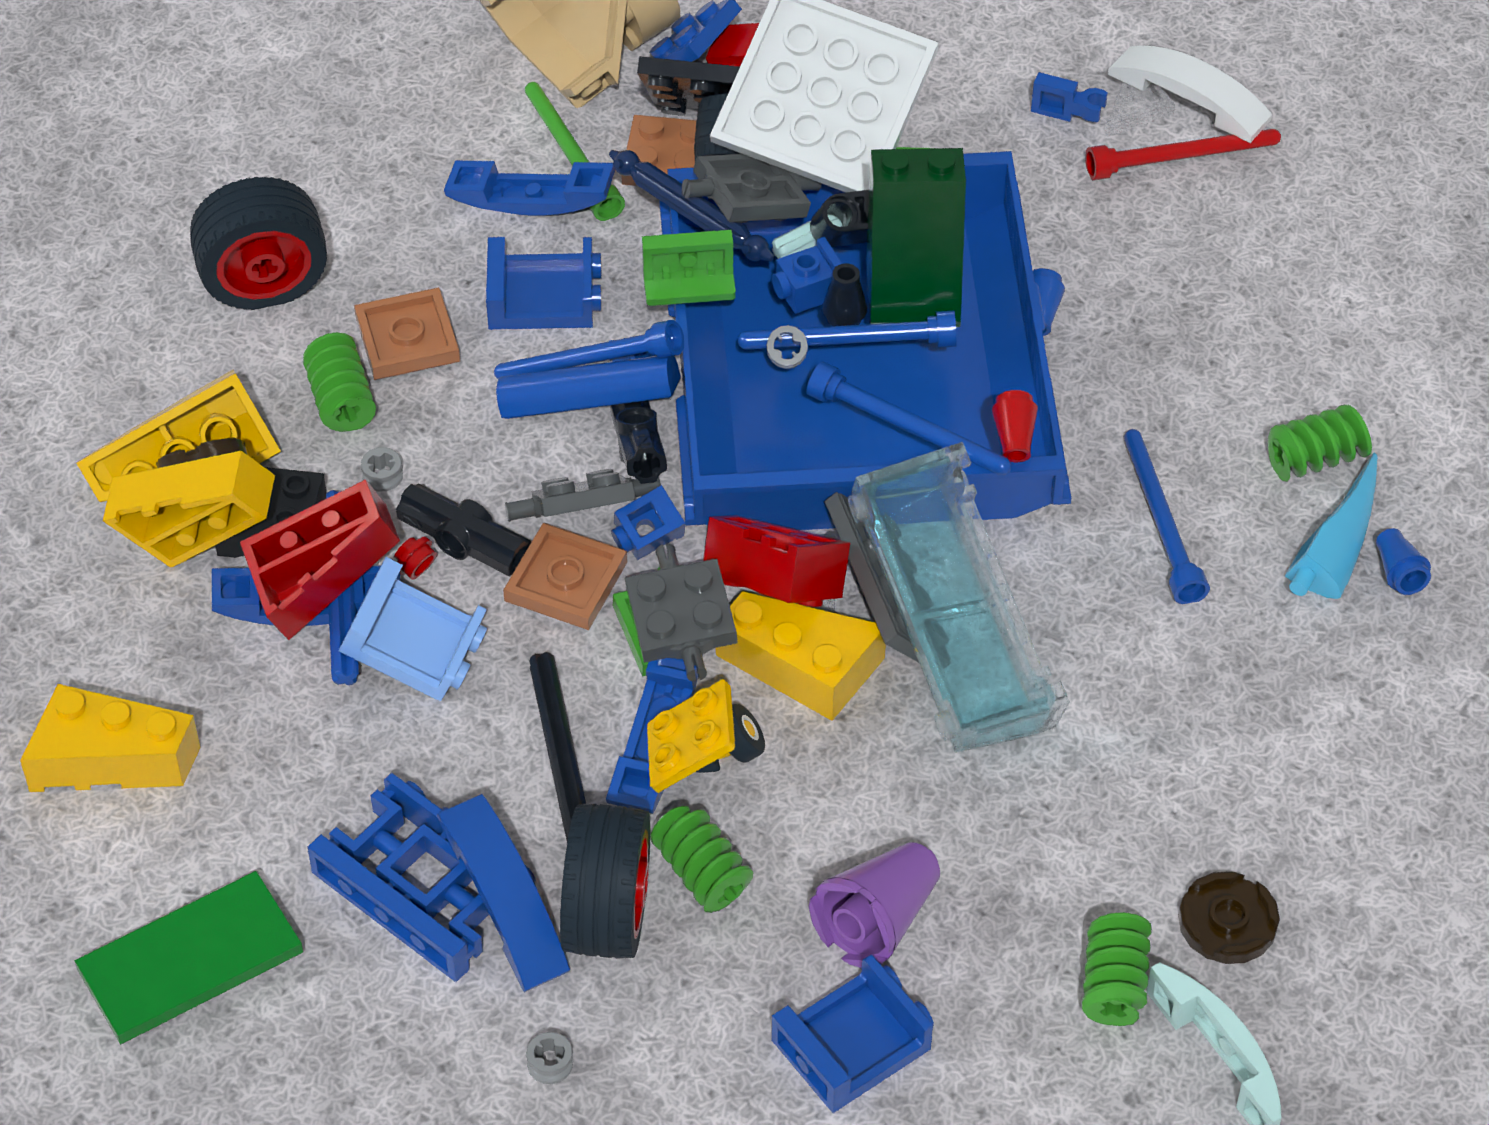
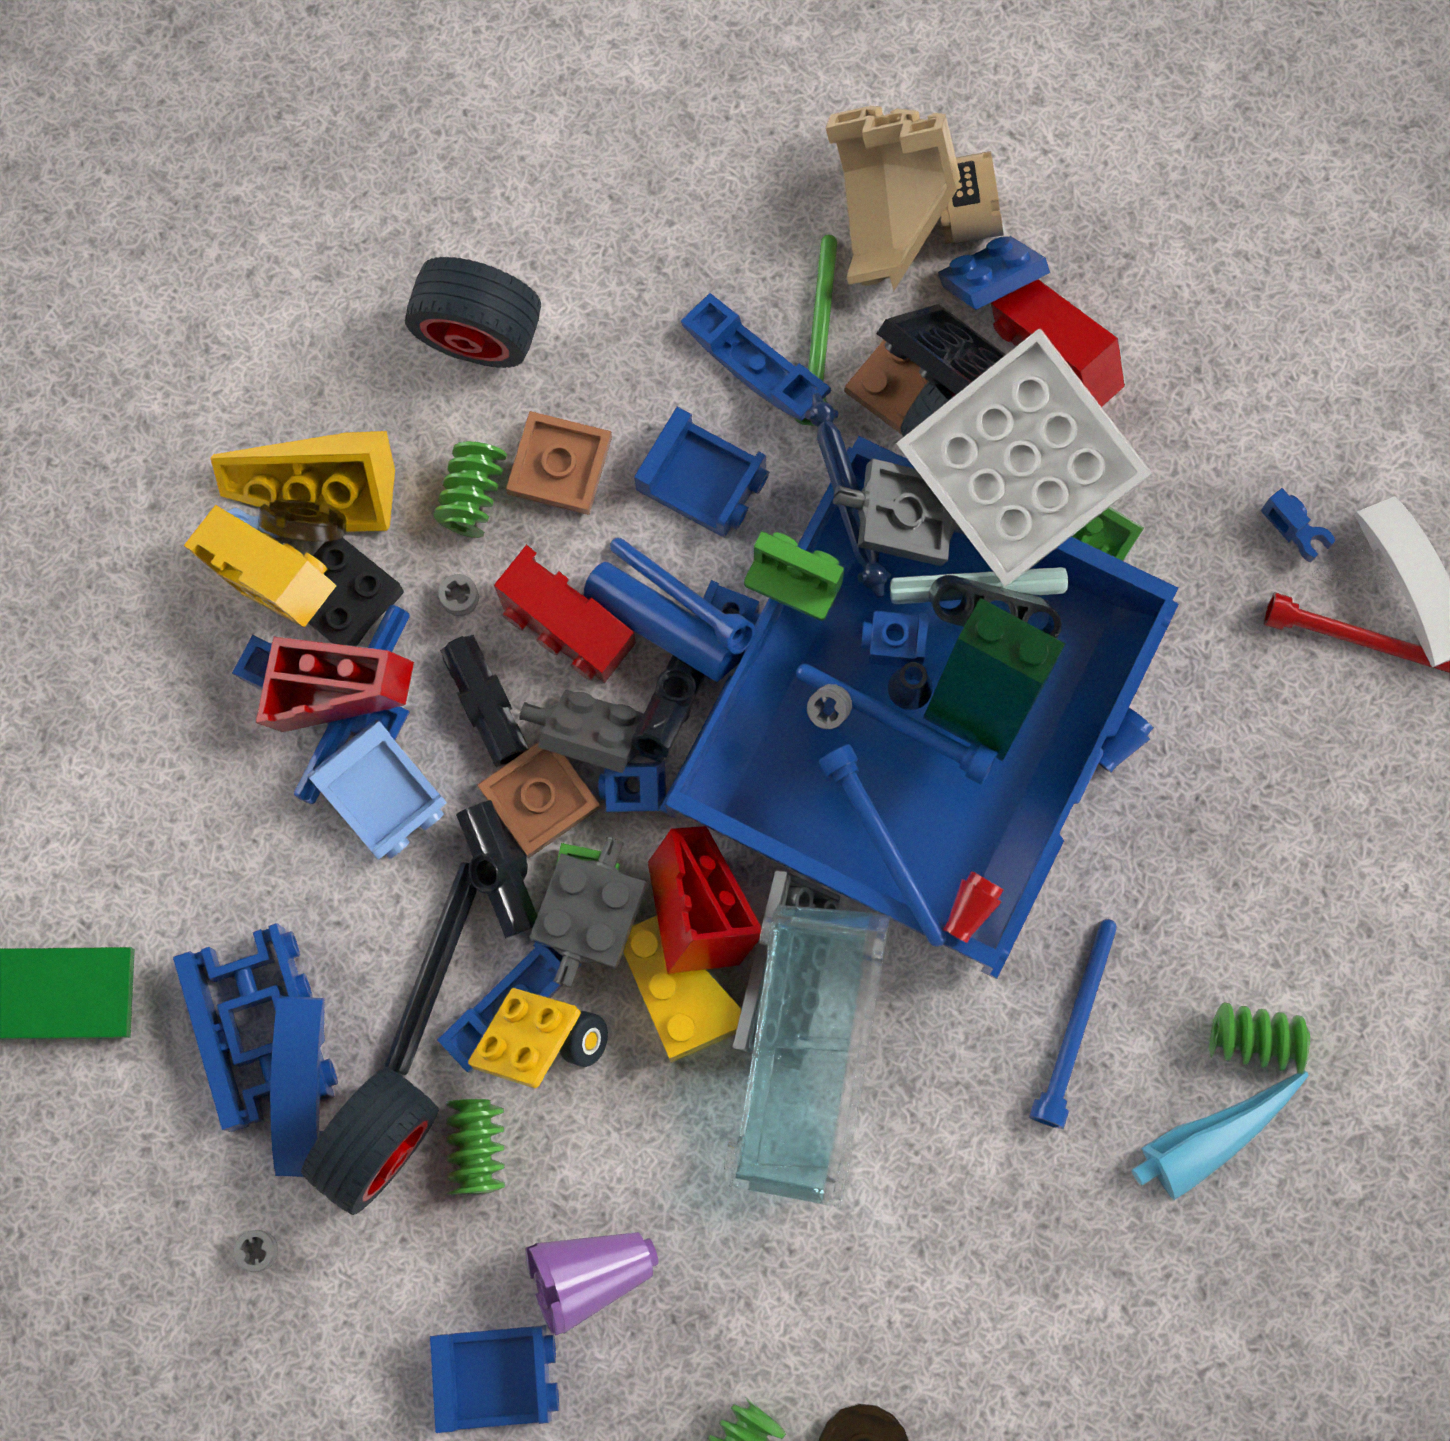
camera: 35 degrees right, 25 degrees up
yellow wedge [20,684,201,792] -> none
red plate [394,536,437,580] -> none
blue cone [1376,528,1431,595] -> none
none -> black piece [456,800,537,939]
none -> red wedge [494,544,636,683]

